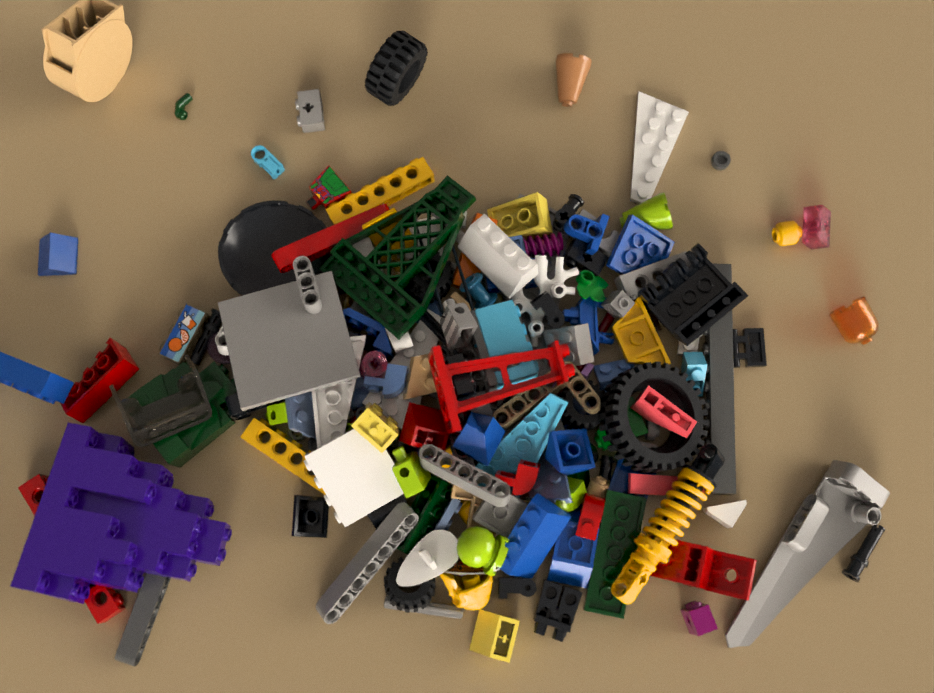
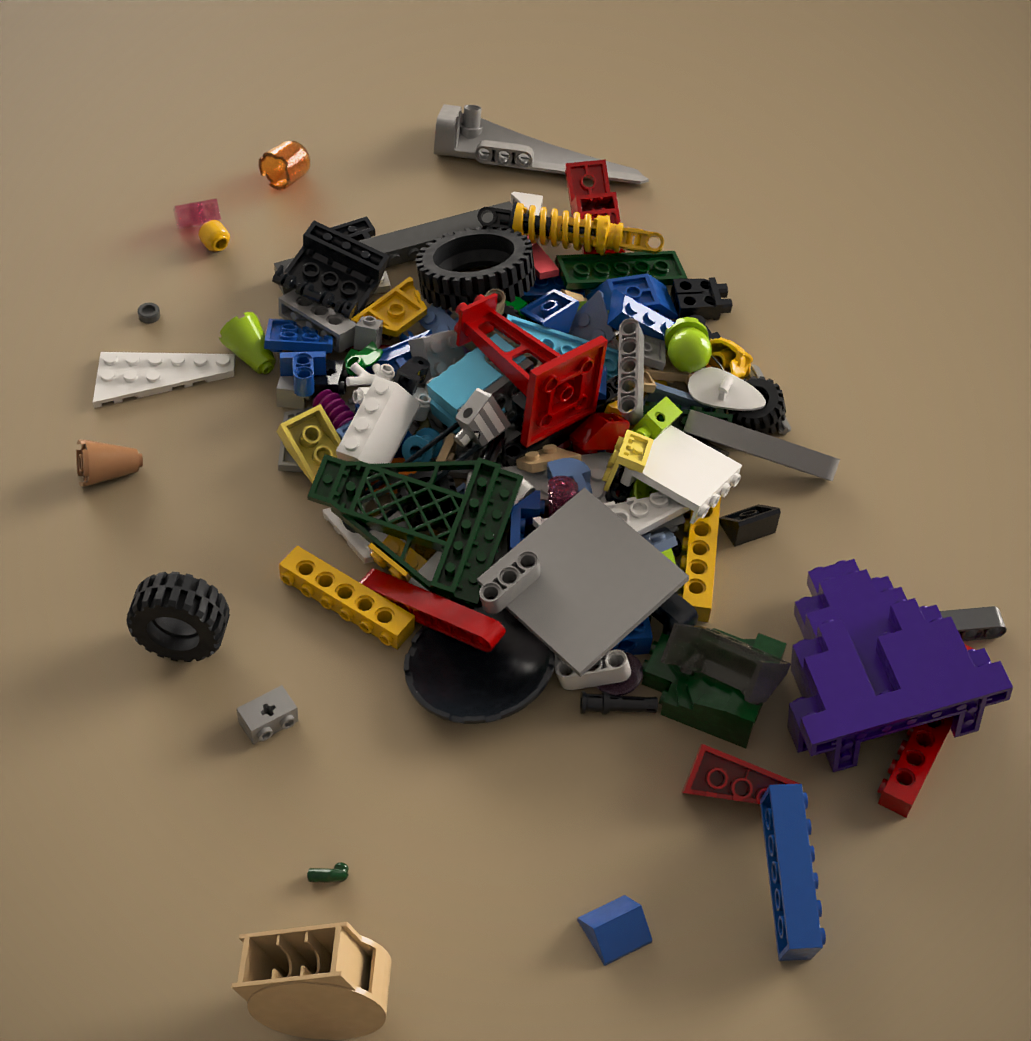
camera: 120 degrees left, 25 degrees down
brick [159,303,210,365] -> none
medium azure piece [251,145,285,180] -> none
torso [306,166,352,210] -> none
light yellow slope [469,609,520,663] -> none
red brick [495,459,541,495] -> none
black connector [553,194,584,232] -> none
red brick [575,493,605,541] -> none
coral slope [630,385,697,438] -> none
medium azure slope [681,352,707,397] -> none
magenta brick [681,601,718,636] -> none
black pin [842,524,885,582] -> none

